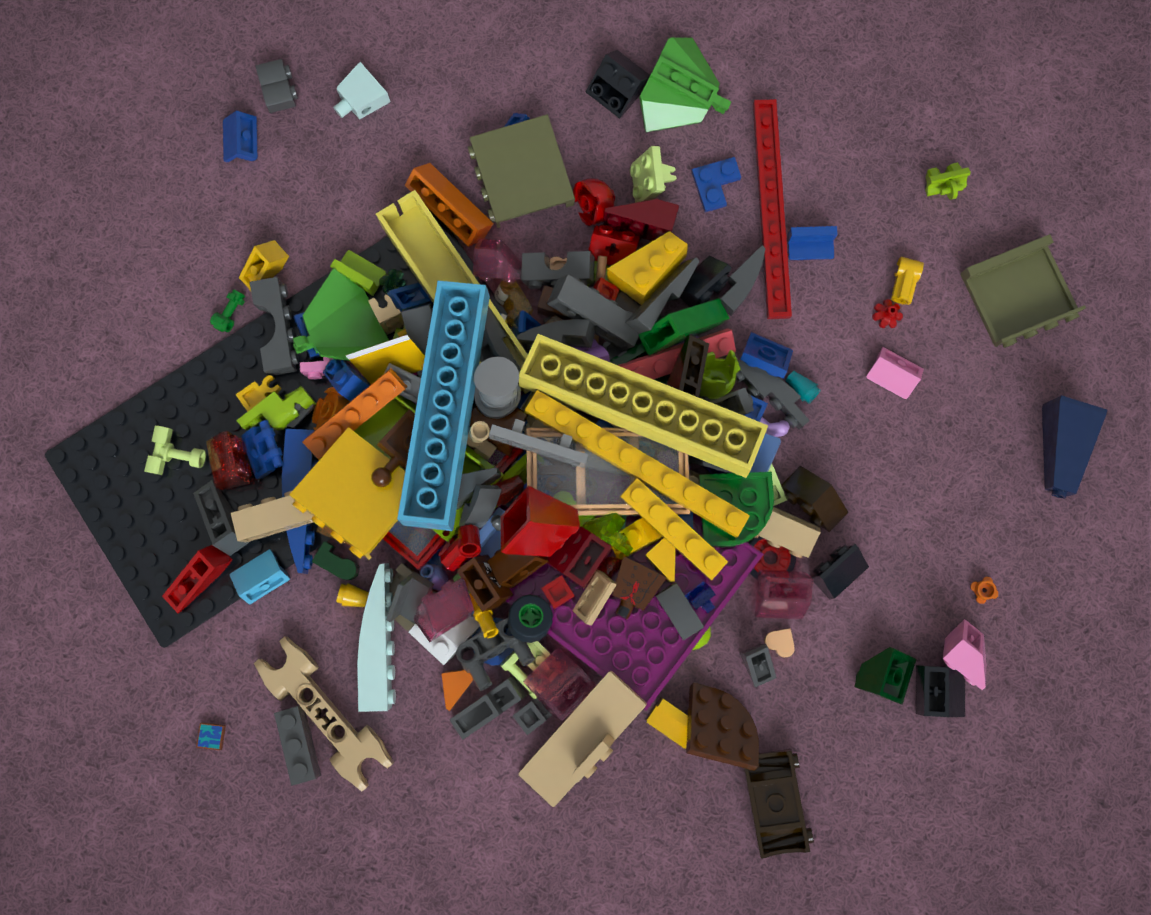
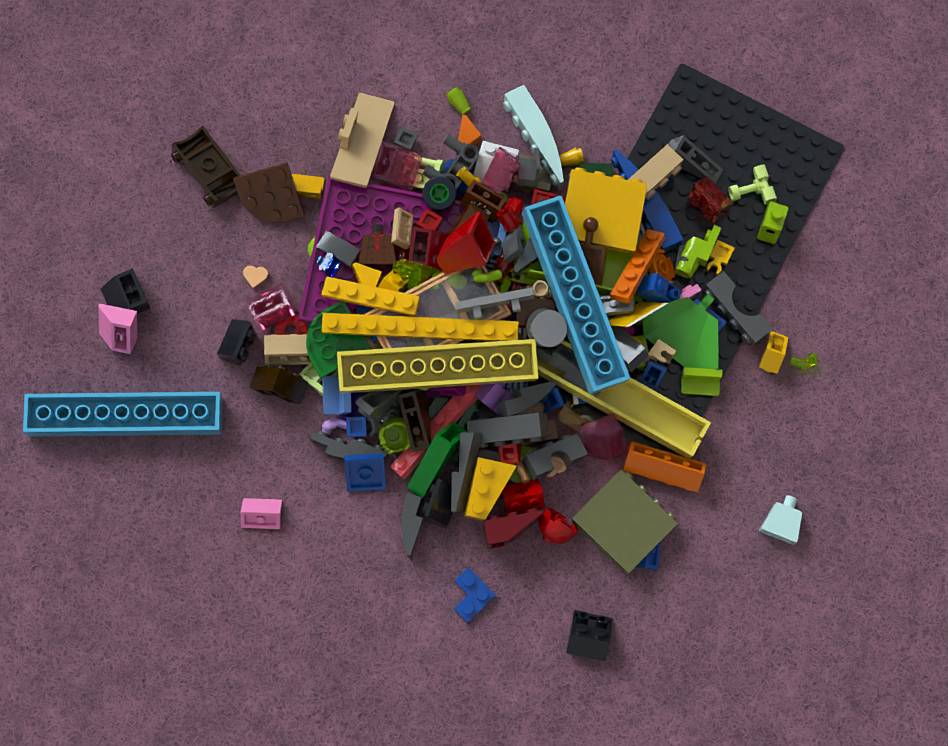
camera: 150 degrees right, 5 degrees down
red slope [162,545,232,614] -> none
tile [196,722,226,750] -> none
green bar [210,289,245,333] -> none
blue panel [223,111,257,162] -> none
medium azure panel [230,550,290,605] -> none
blue plate [241,420,284,479] -> none
tan piece [254,636,394,792] -> none
dark grey brick [256,59,298,113] -> none
dark grey brick [274,706,321,786] -> none
clear green plant [379,269,405,295] -> none
medium blue plant [420,564,451,591] -> none
dark grey slope [450,676,527,740] -> none
yellowish green plate [630,146,677,203] -> none
bright green panel [639,37,731,133] -> none
dark grey slope [739,644,777,687] -> none
red plate [753,99,792,319] -> none
teal cone [785,371,821,404] -> none
blue panel [787,226,837,260] -> none
dark green slope [854,647,917,705] -> none
red plant [872,299,903,328] -> none
yellow piece [891,256,924,305] -> none
lime hips [925,162,971,200] -> none
olive panel [960,234,1086,348] -> none
orange plate [970,577,998,604] -> none
dark blue slope [1042,395,1108,499] -> none
none -> medium azure brick [23,392,223,437]
none -> lime cone [446,87,471,115]
none -> lime arm [472,269,502,283]
none -> lime torso [757,202,789,245]
none -> clear neon green arm [789,353,818,370]

